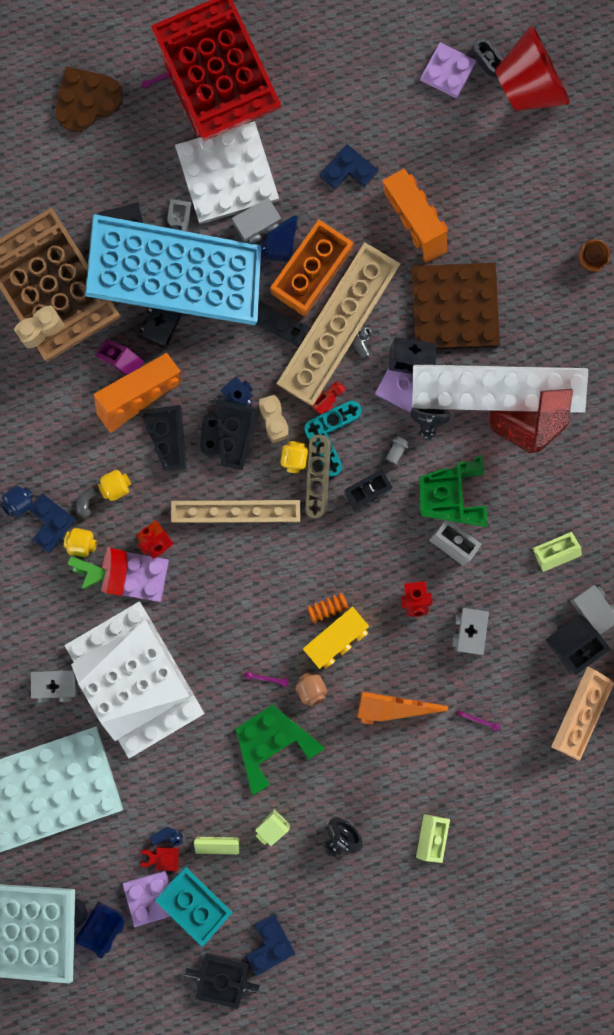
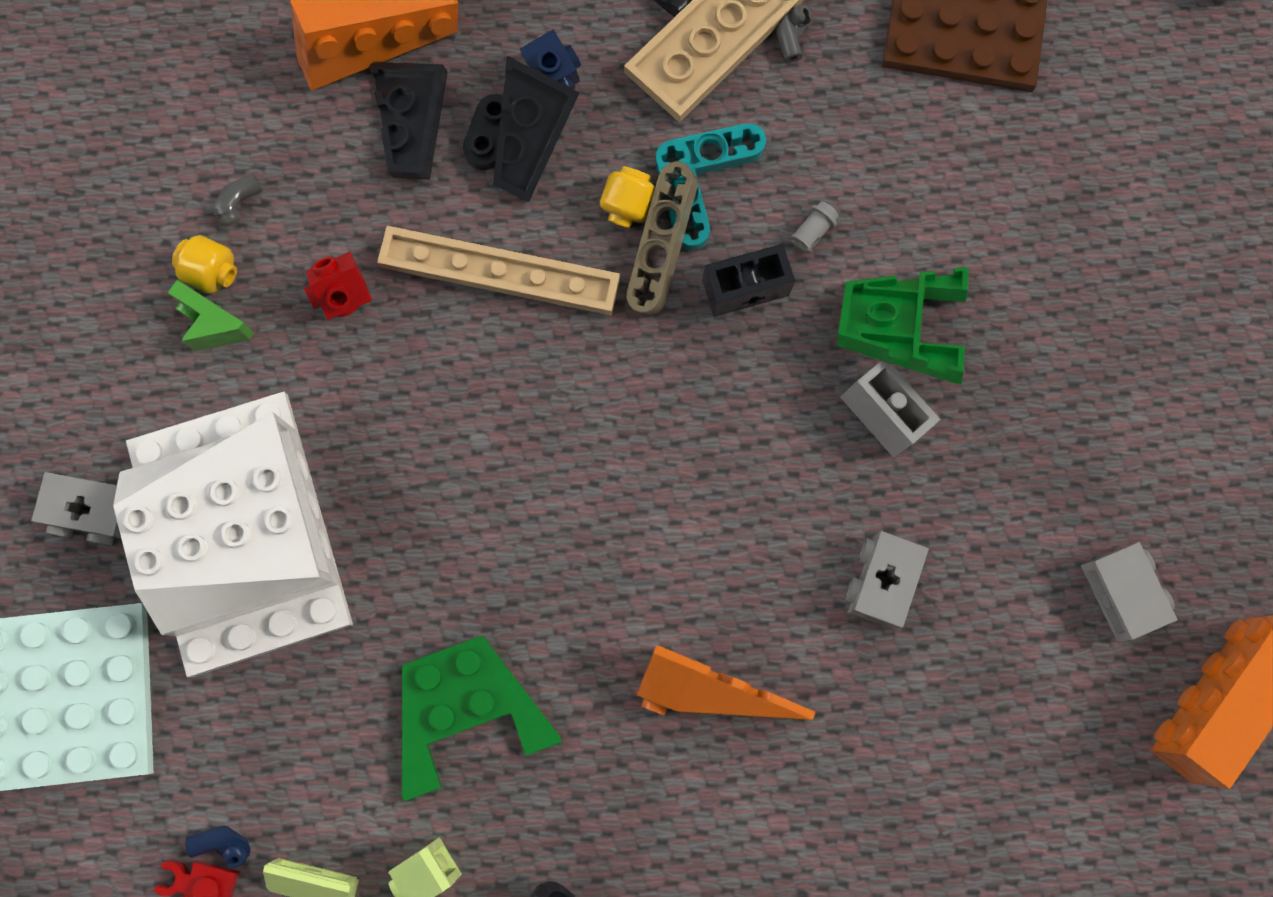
camera: 10 degrees right, 5 degrees down
dark blue head [0,485,34,517] -> none
dark blue plate [29,493,77,553] -> none
yellow head [98,470,131,501] -> none
red slope [100,547,127,596] -> none
lavender plate [122,552,169,602] -> none
magenta hinge [244,671,289,687] -> none
tan brick [259,395,289,443] -> none
nougat head [296,673,328,707] -> none
yellow brick [303,607,370,669] -> none
orange piece [307,593,349,624] -> none
red plate [310,381,346,414] -> none
lavender plate [375,368,413,412] -> none
black brick [389,337,436,374] -> none
red brick [401,581,433,617] -> none
black hair [410,408,451,440] -> none
white plate [412,365,588,412] -> none
magenta hinge [457,710,500,731] -> none
clear red windscreen [489,366,573,453] -> none
yellowish green slope [533,532,582,572] -> none
black slope [545,614,611,675] -> none
light nougat tile [551,667,614,761] -> none

